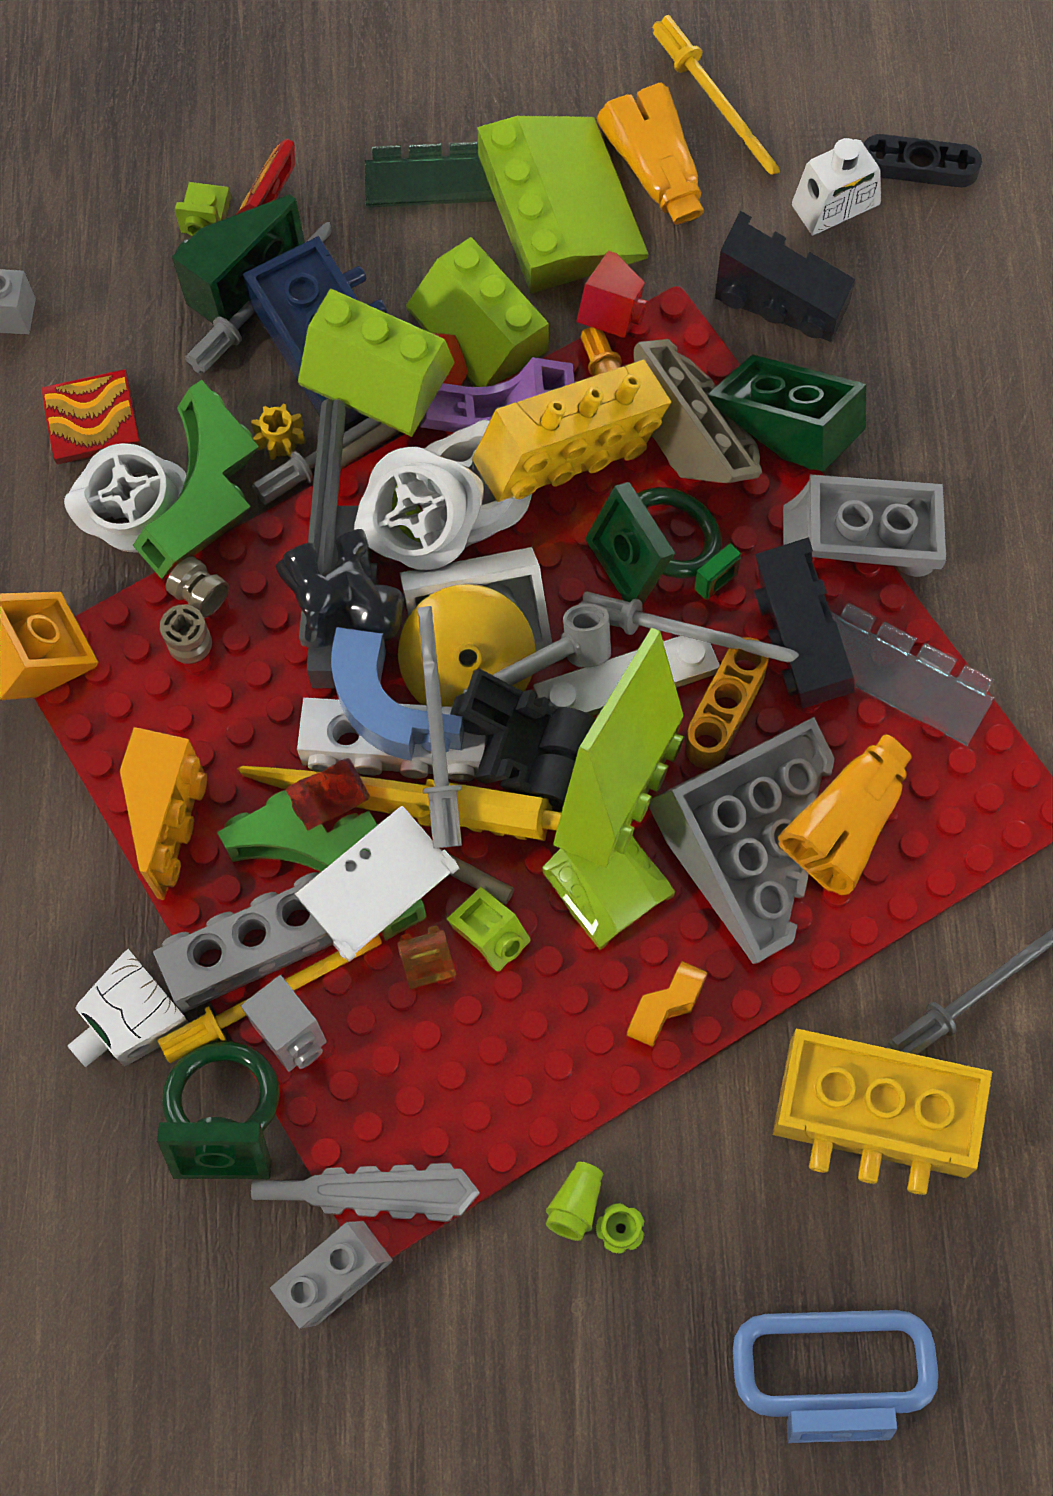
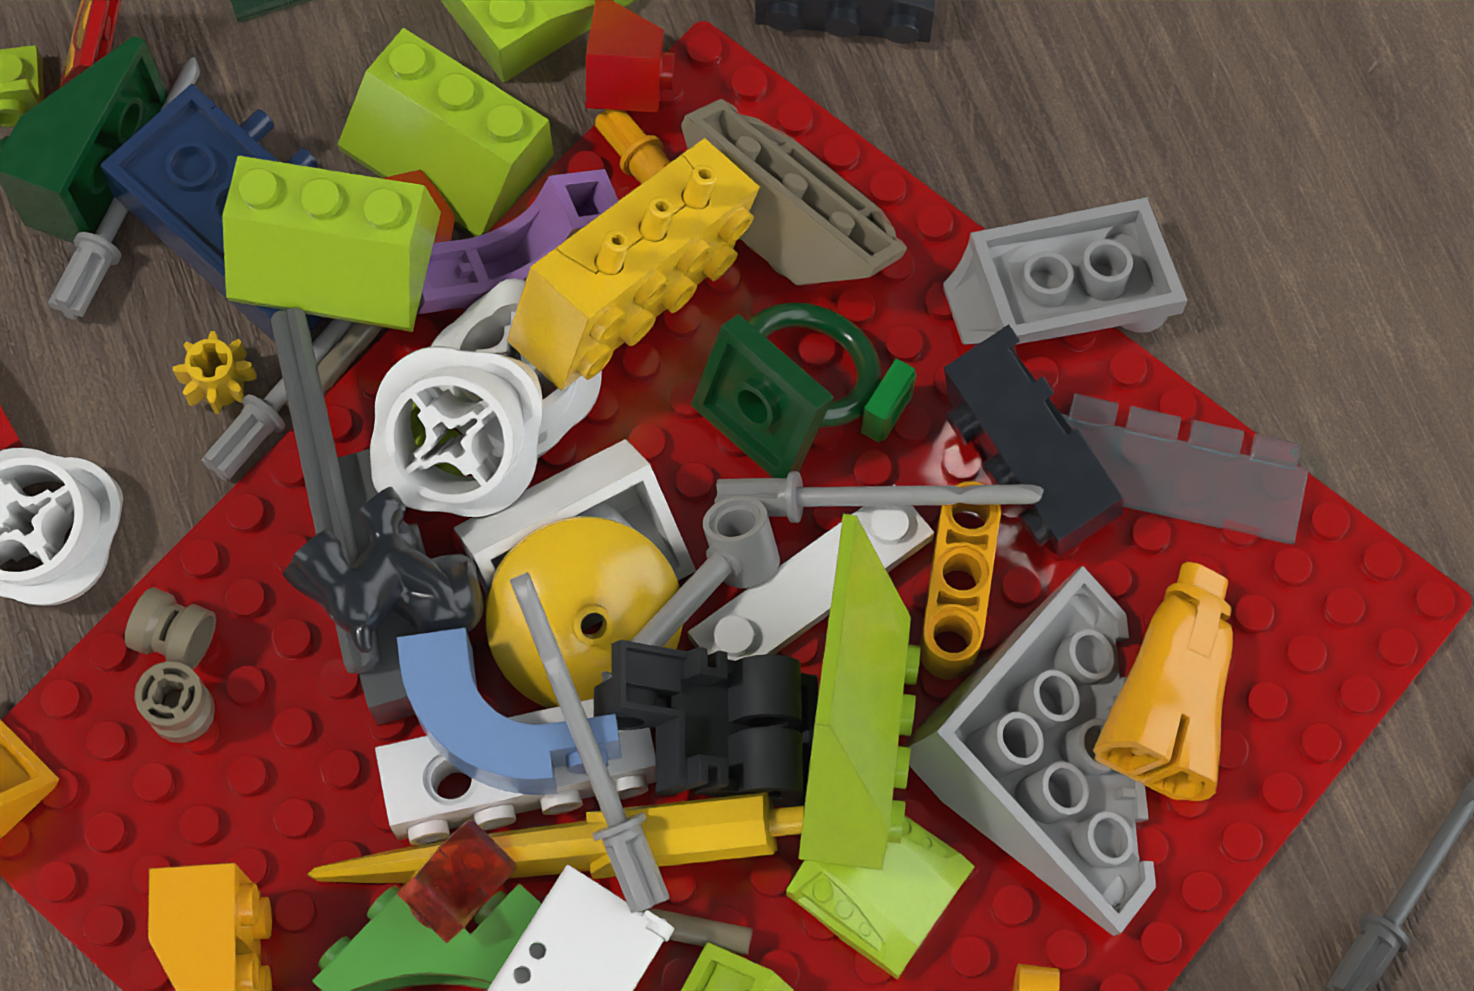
camera: 20 degrees left, 0 degrees up
bright green arch [133,380,259,579] -> none
dark green slope [708,354,866,471] -> none

